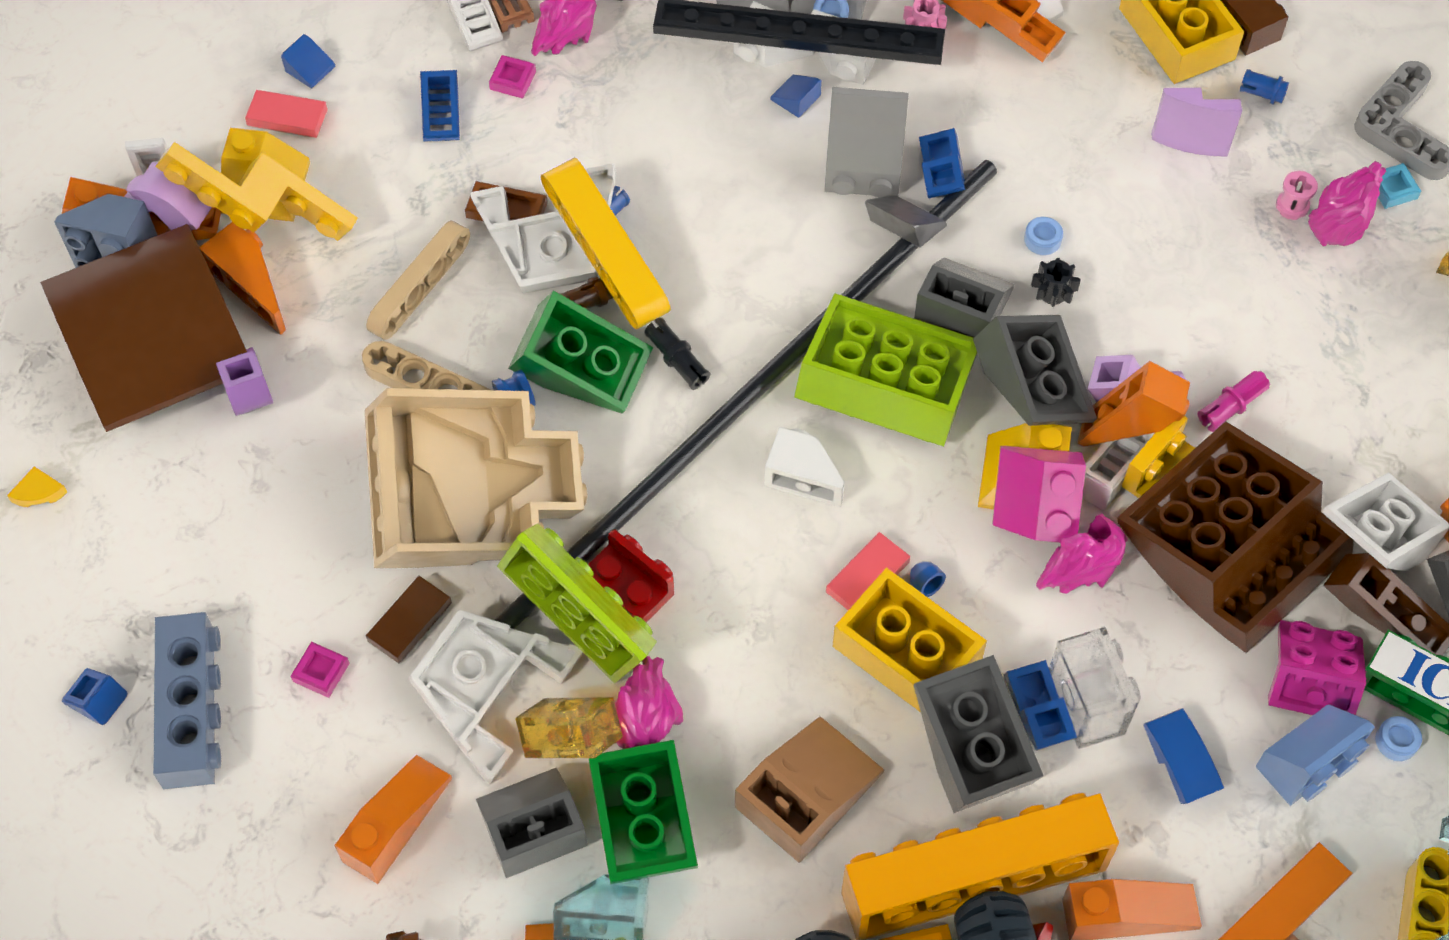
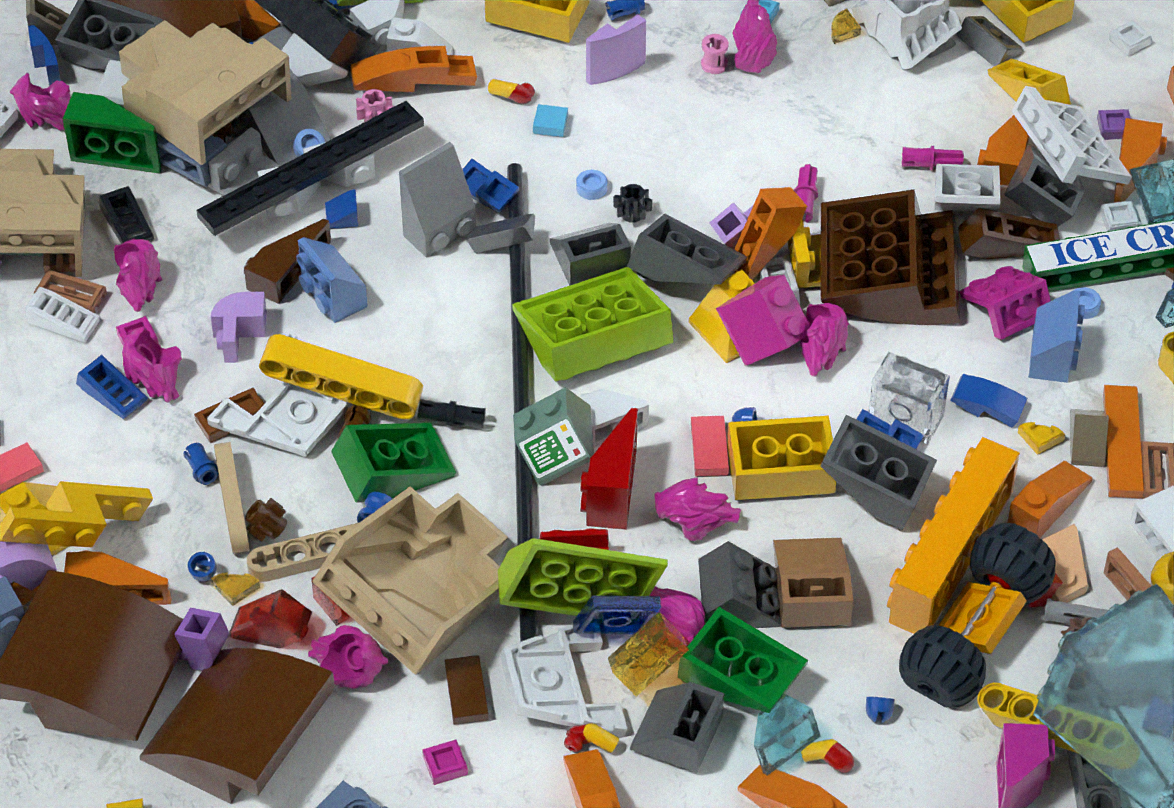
camera: 45 degrees left, 10 degrees down
none -> dark pink hair [122,326,182,403]
none -> reddish brown slope [139,648,335,804]
none -> blue pin [183,443,218,485]
none -> blue hinge [188,552,217,582]
none -> lavender brick [211,292,267,363]
none -> clear yellow tile [211,572,260,606]
none -> clear red slope [229,589,312,649]
none -> reddish brown slope [244,219,331,304]
none -> reddish brown gear [245,498,287,542]
none -> medium blue slope [296,237,368,323]
none -> dark pink hair [308,625,388,689]
none -> arm [488,79,535,104]
none -> sand green slope [513,387,594,486]
none -> medium azure tile [533,104,568,137]
none -> arm [564,723,619,753]
none -> clear blue tile [573,596,661,634]
none -> red slope [580,408,638,530]
none -> dark pink hair [654,477,741,541]
none -> dark grey slope [698,541,780,628]
none -> dark pink axle [902,146,964,170]
none -> yellow tile [1018,422,1065,455]
none -> dark tan slope [1070,409,1109,467]

